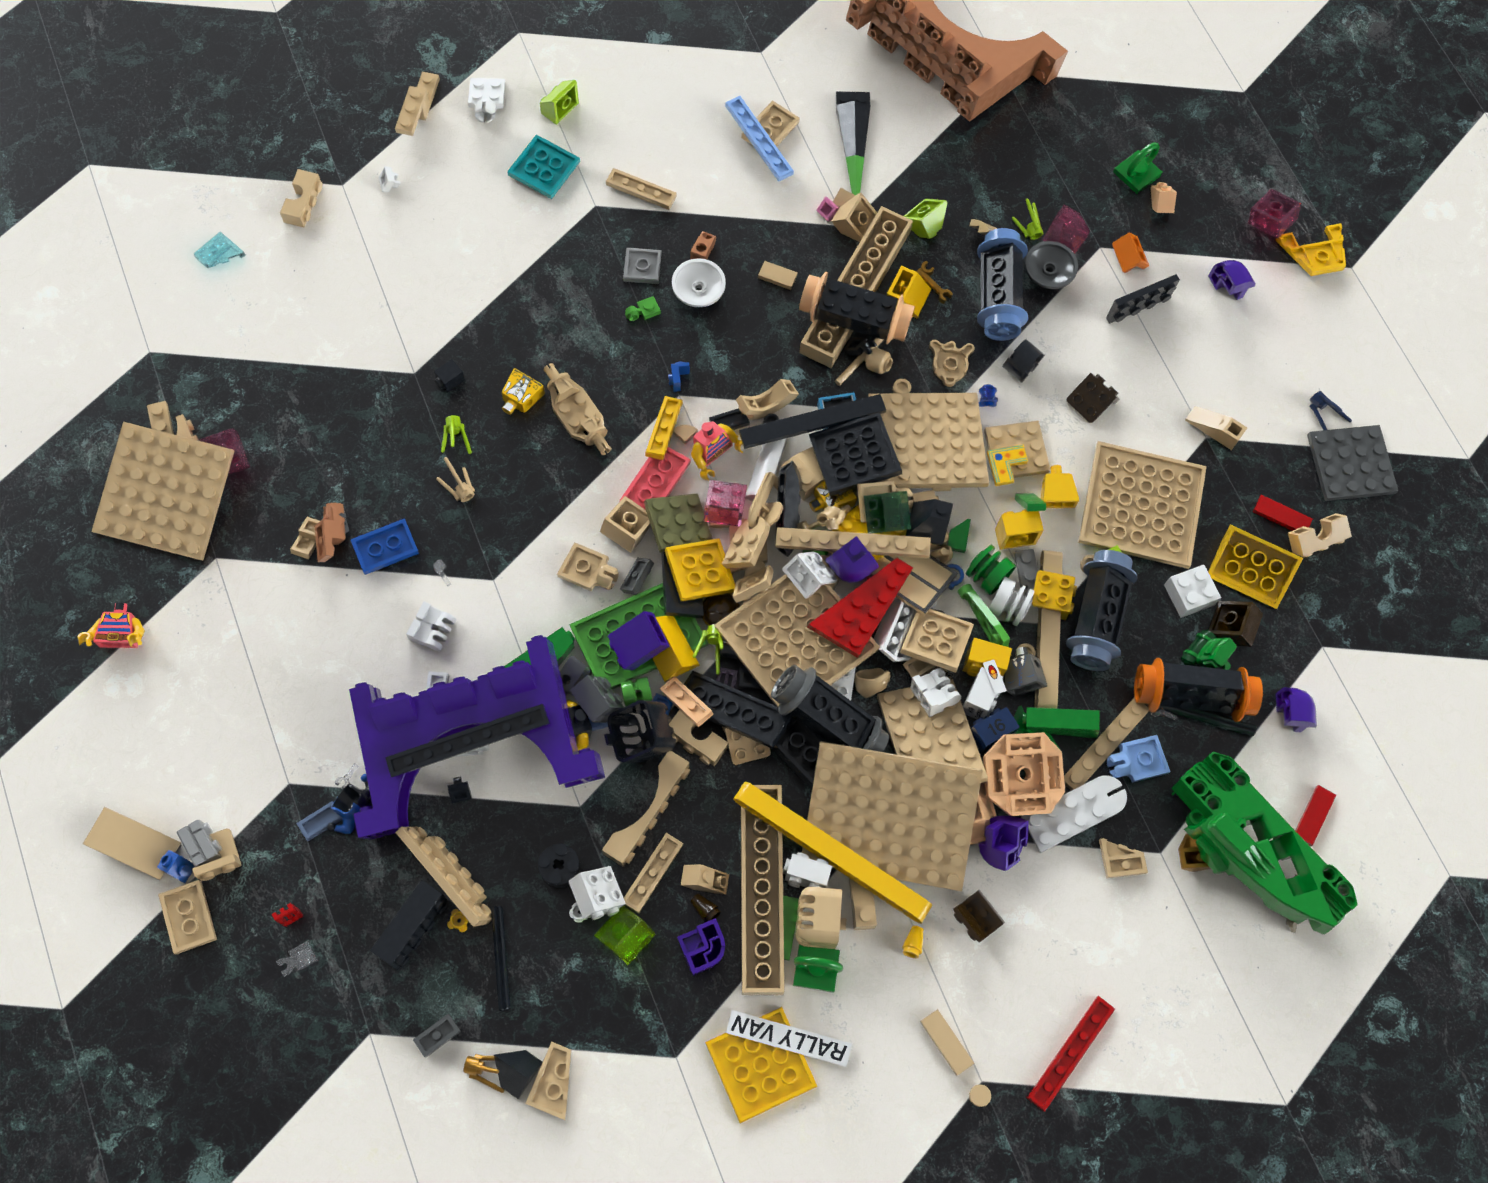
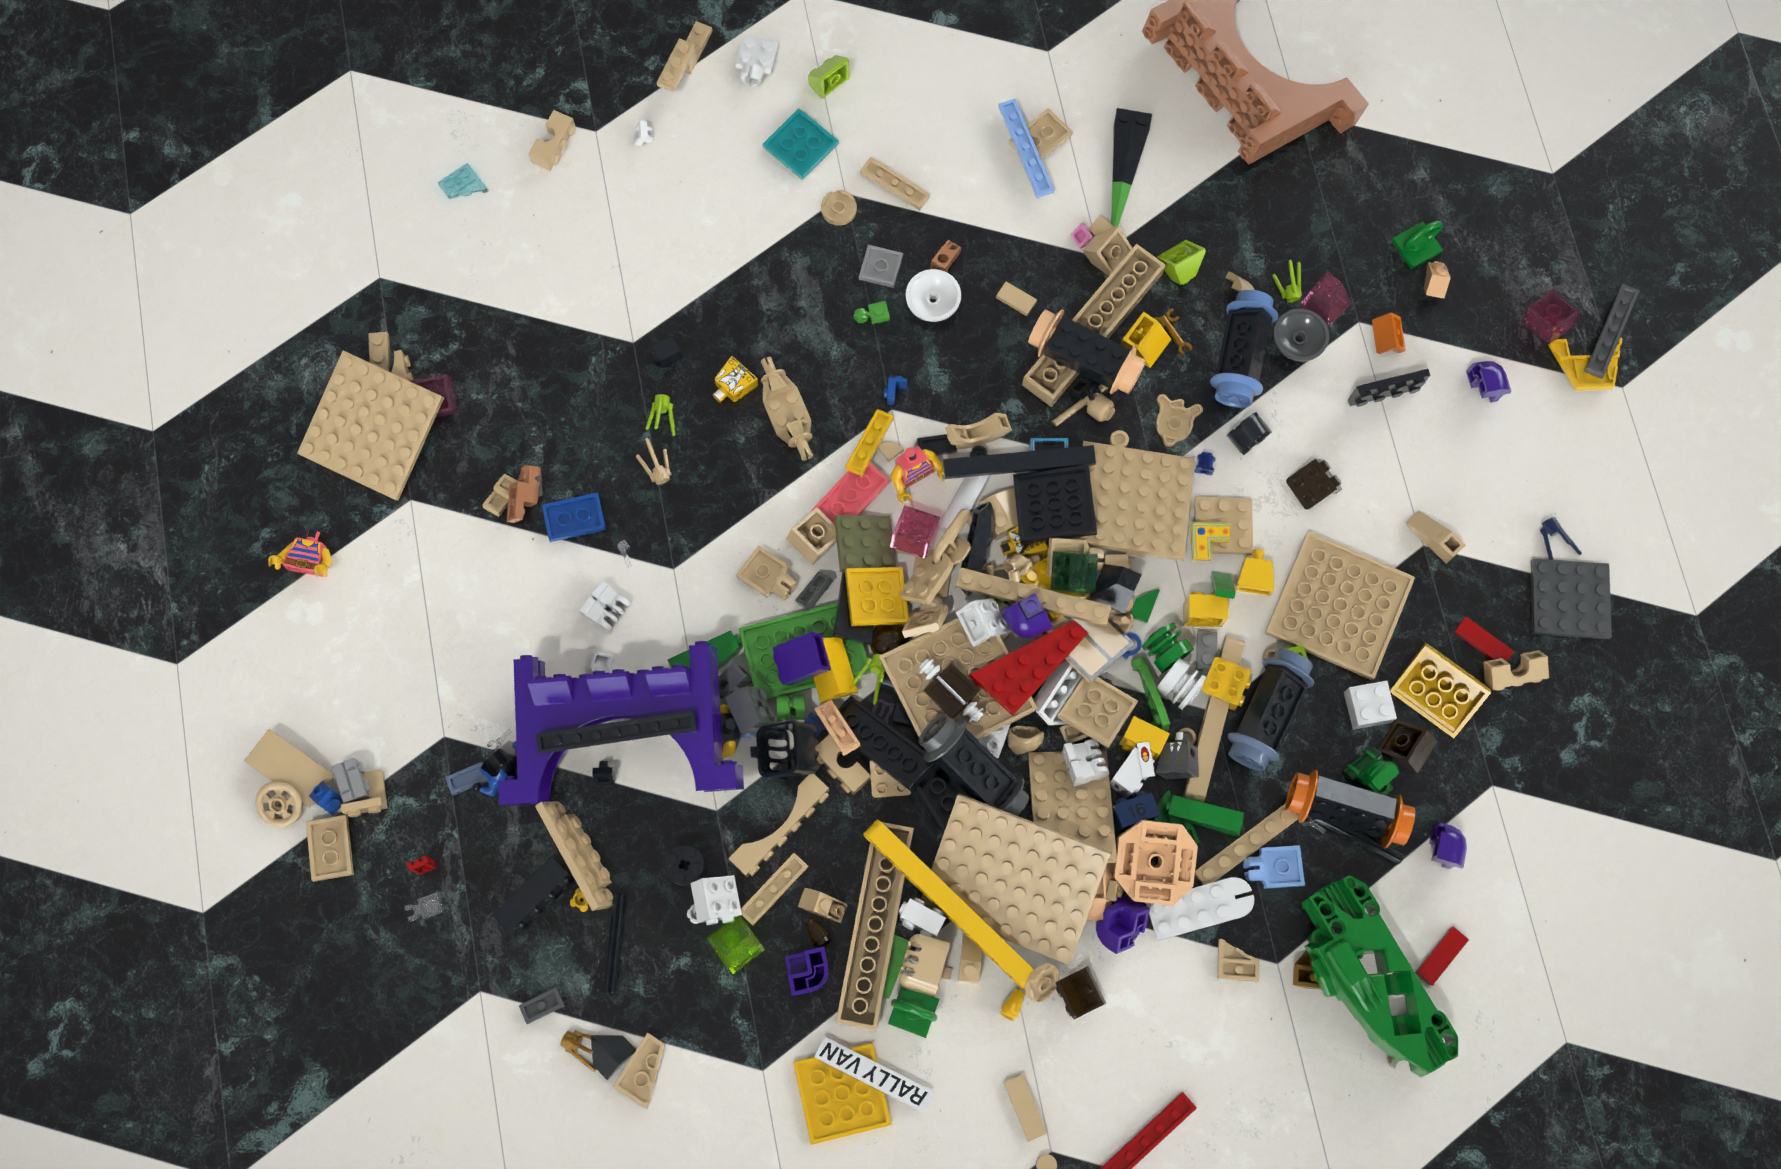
camera: 15 degrees right, 5 degrees up
none -> tan plate [255,781,302,827]
none -> tan tile [821,190,857,226]
none -> dark brown plate [919,659,984,723]
none -> tan tile [1025,963,1060,1002]
none -> tan tile [1105,880,1123,901]
none -> dark grey tile [1584,284,1640,379]

